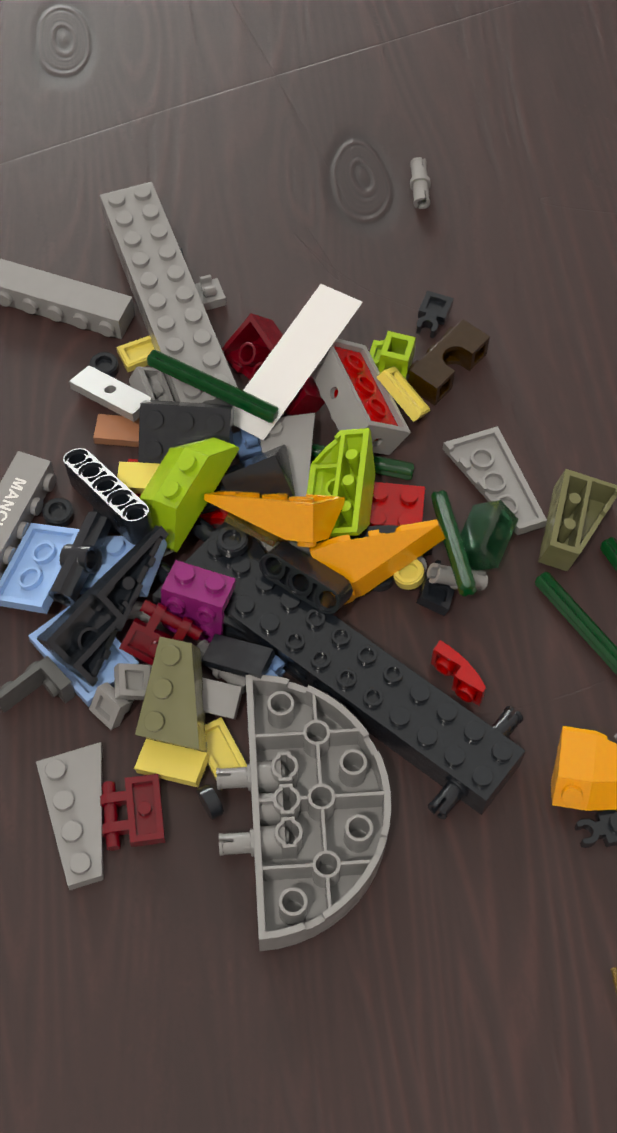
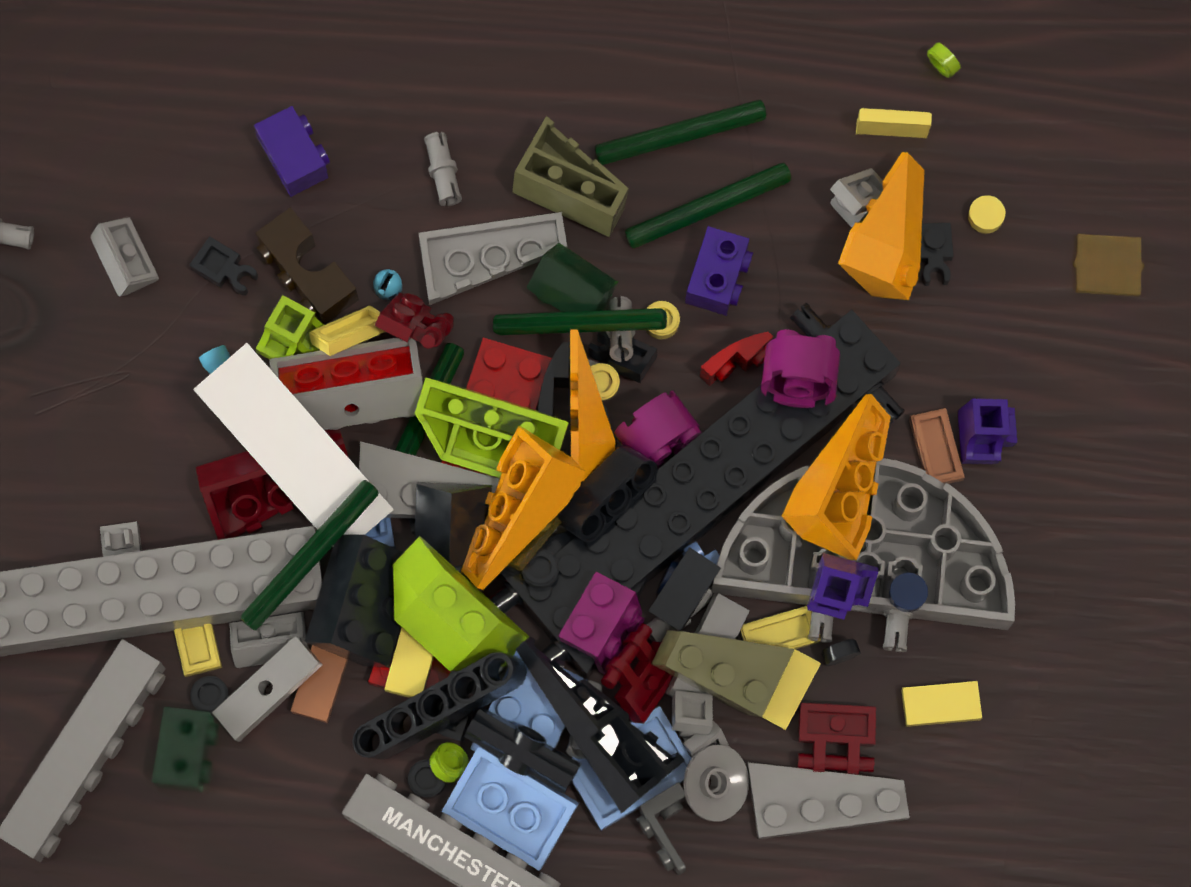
camera: 80 degrees left, 15 degrees up
none -> light grey slope [91,217,159,297]
none -> clear green brick [152,707,219,793]
none -> medium azure hinge [199,345,230,374]
none -> dark purple brick [254,106,330,197]
none -> medium azure hinge [373,269,403,300]
none -> dark red plate [374,292,454,349]
none -> light grey pin [424,132,462,206]
none -> lime tile [430,742,469,783]
none -> magenta brick [614,390,701,469]
none -> light yellow tile [646,301,680,339]
none -> light grey dish [684,745,749,822]
none -> dark purple brick [685,226,753,316]
none -> magenta brick [761,329,840,408]
none -> light orange wedge [782,394,891,560]
none -> dark purple brick [807,553,878,620]
none -> dark blue tile [889,573,928,612]
none -> light yellow tile [901,681,982,727]
none -> nougat tile [909,408,965,484]
none -> dark purple brick [958,398,1017,464]

